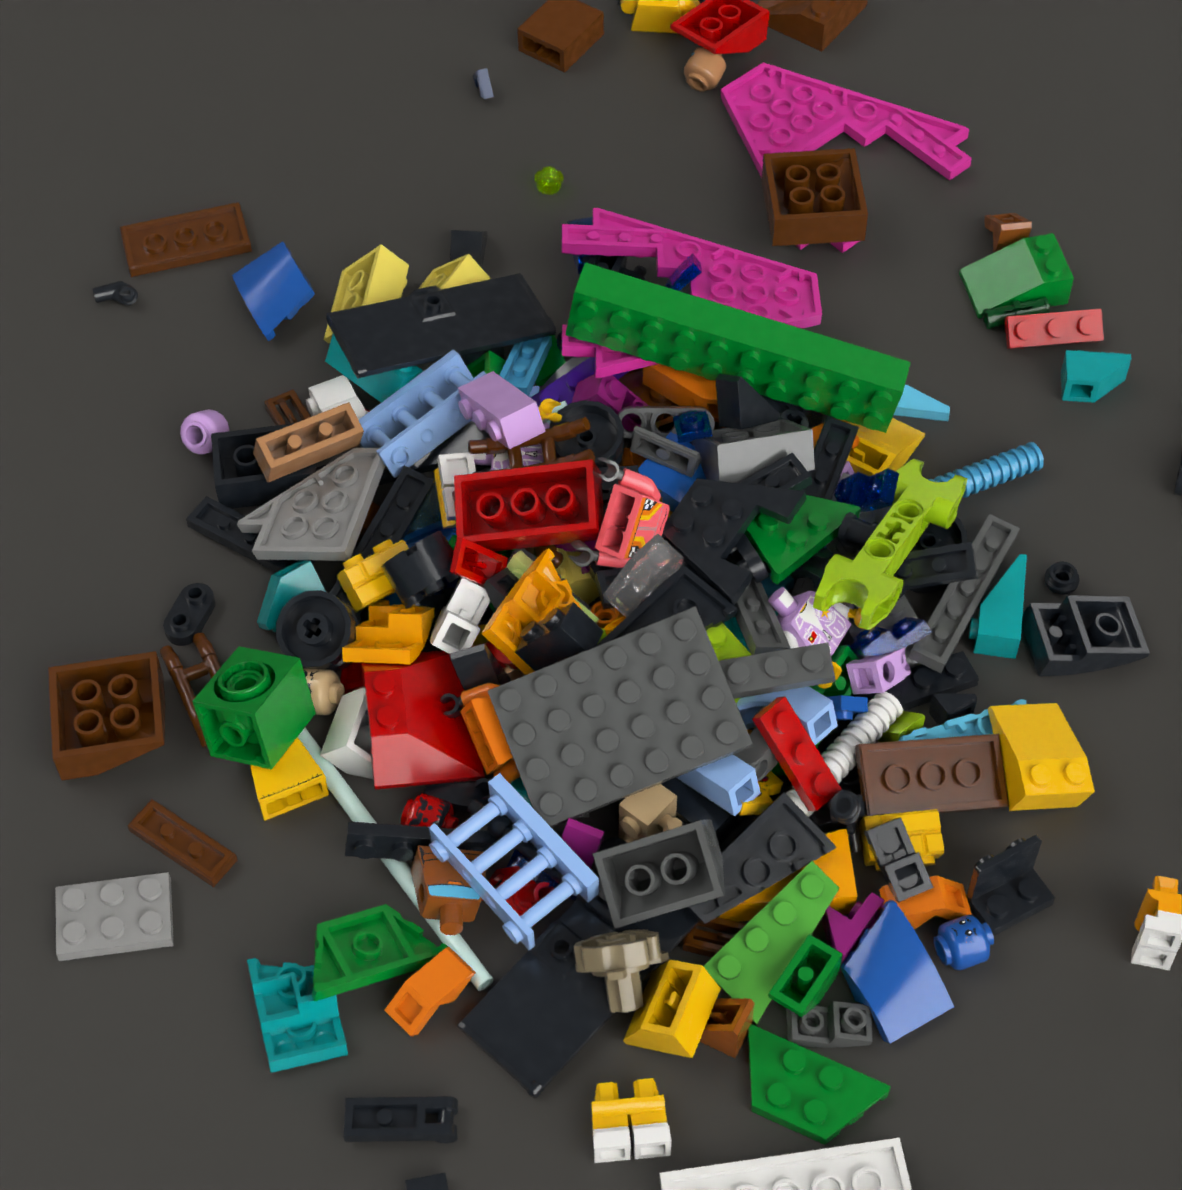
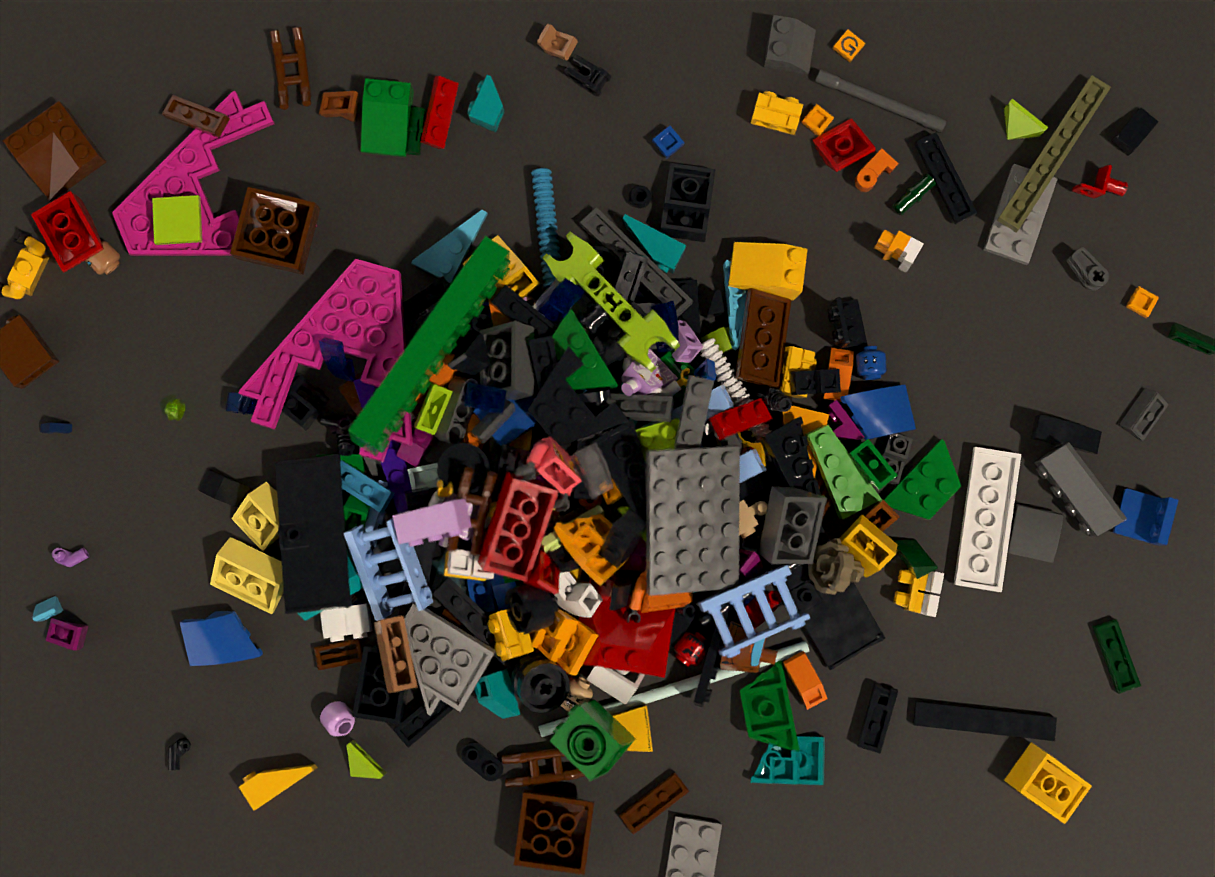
camera: 70 degrees left, 30 degrees up
reddish brown tile [120,202,252,277] -> none
none -> medium azure slope [33,596,63,622]
none -> magenta slope [46,618,88,651]
none -> medium lavender arm [52,547,90,567]
none -> lime tile [152,195,202,245]
none -> reddish brown tile [162,95,230,138]
none -> yellow slope [239,764,318,811]
none -> reddish brown piece [270,27,311,110]
none -> lime slope [347,740,387,779]
none -> lime slope [414,383,453,435]
none -> blue plate [652,126,685,159]
none -> dark green slope [894,539,938,579]

